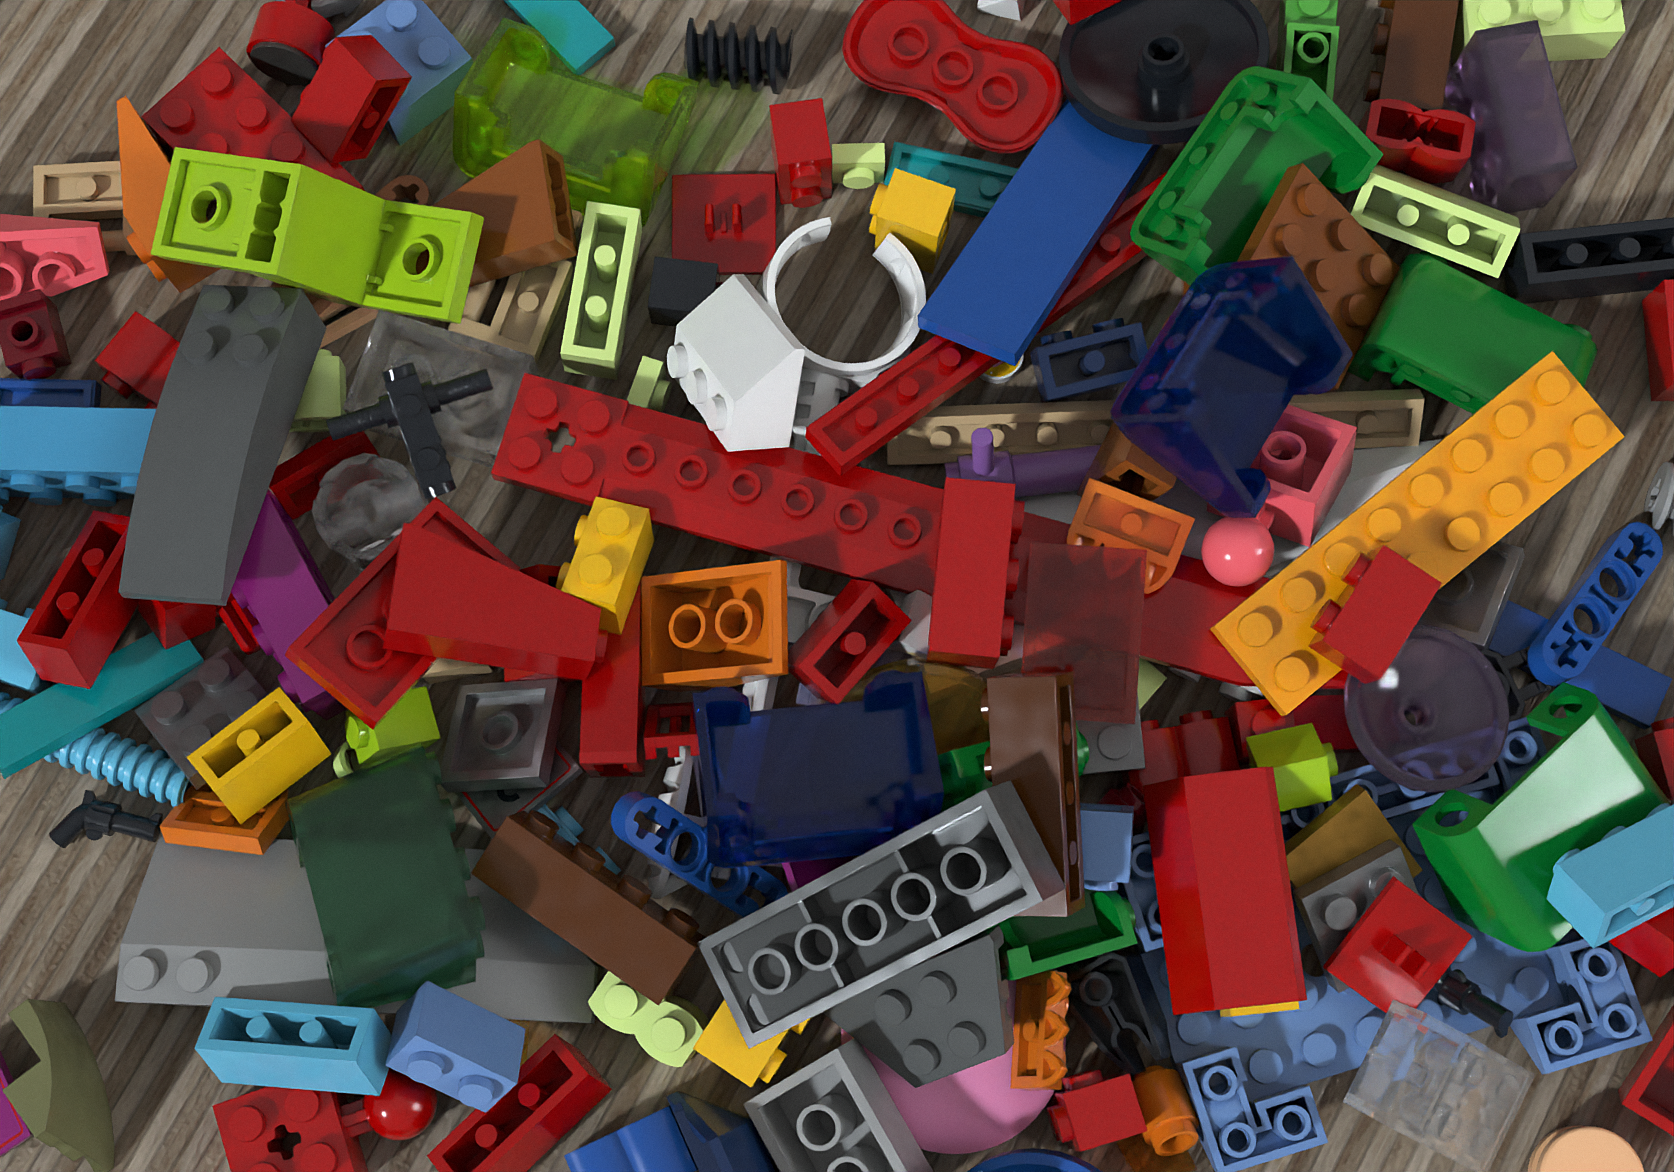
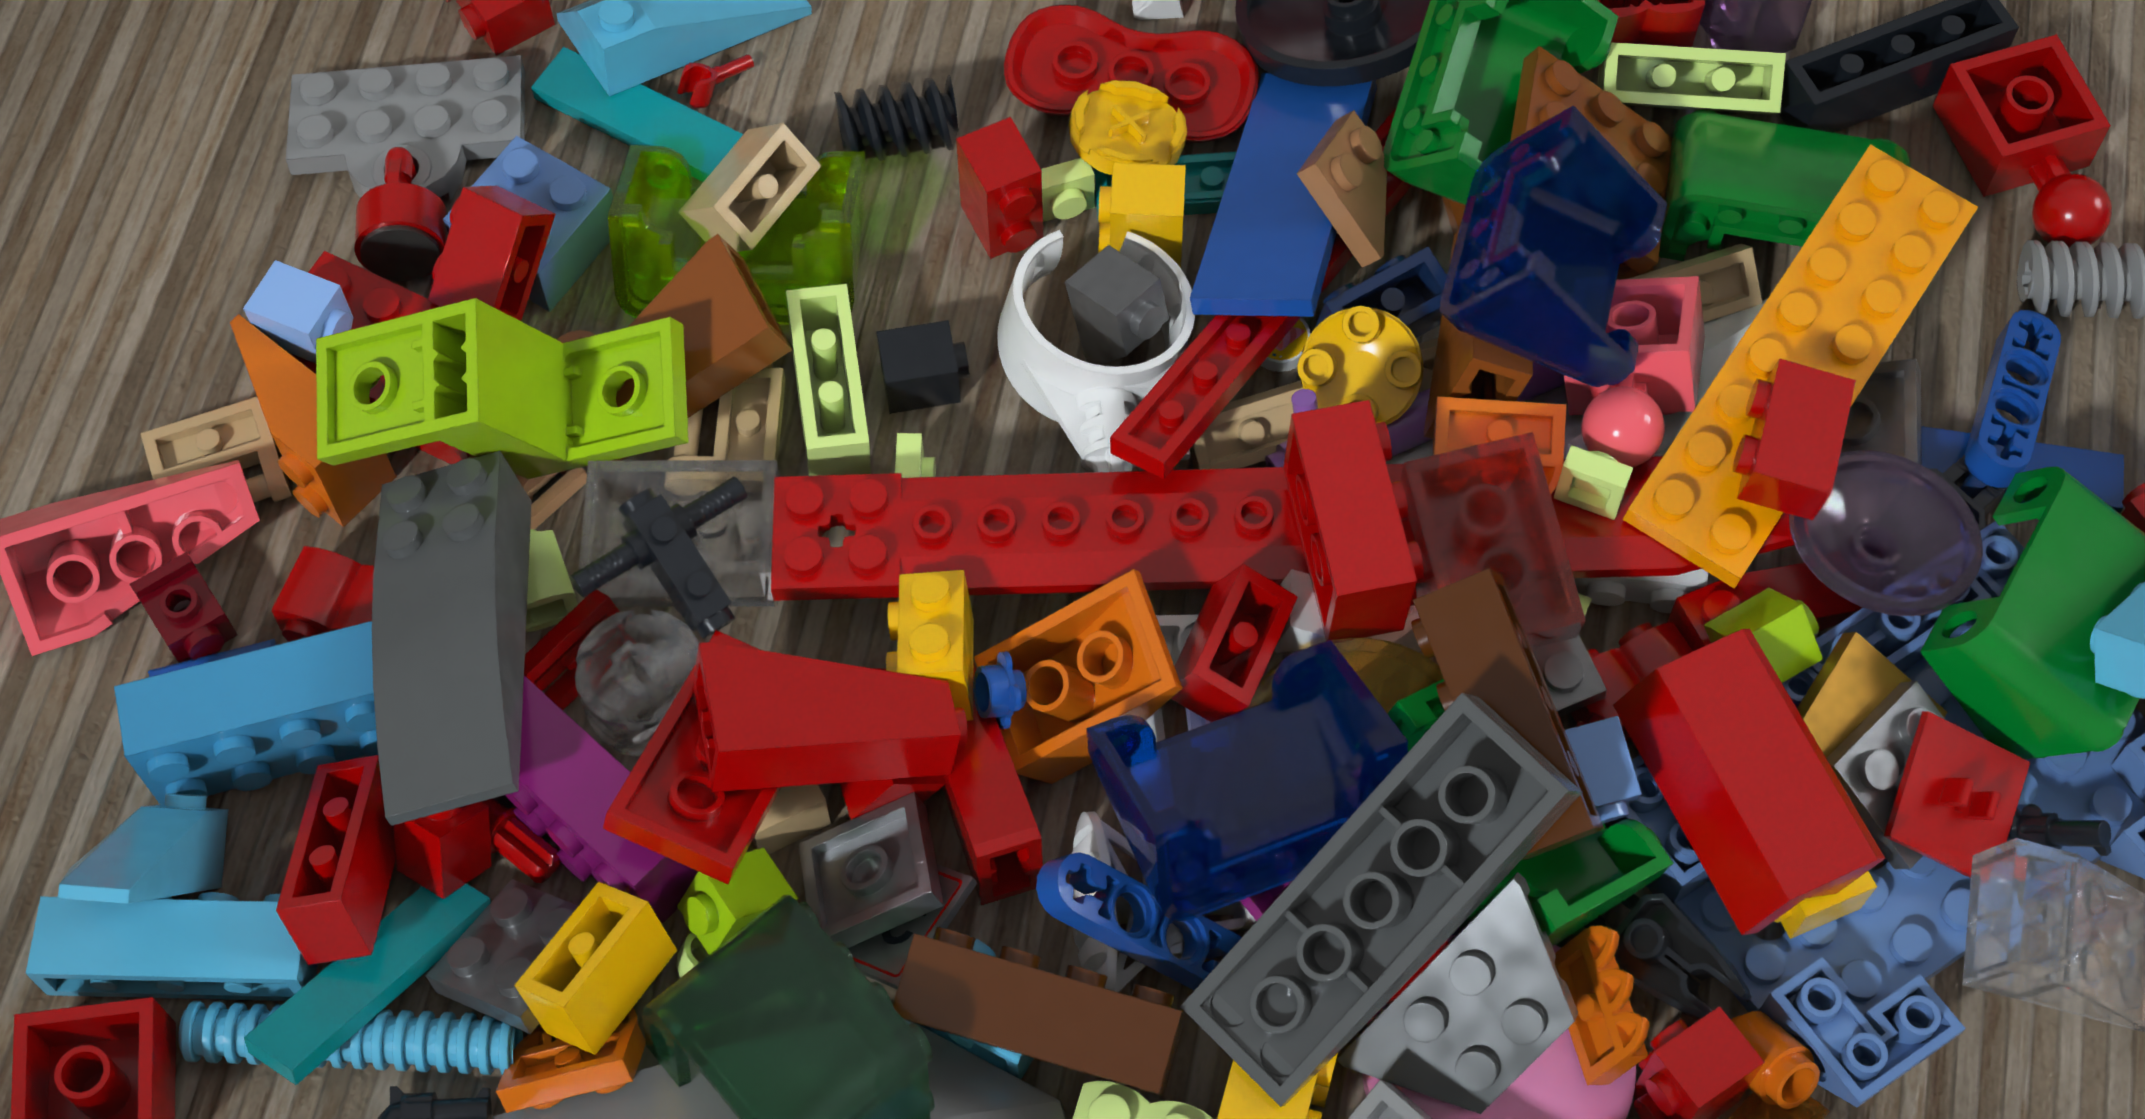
camera: 15 degrees left, 15 degrees down
red tile [644,701,704,760] -> none
white slope [667,274,805,452] -> none
red piece [672,174,776,275] -> none
none -> light blue brick [243,260,354,364]
none -> tan brick [678,123,821,252]
none -> blue plate [973,651,1027,729]
none -> flat silver slope [1065,245,1169,365]
none -> yellow tile [1069,80,1187,175]
none -> medium nougat wing [1297,110,1387,268]
none -> yellow dish [1297,306,1424,425]
none -> yellowish green plate [1554,445,1633,520]

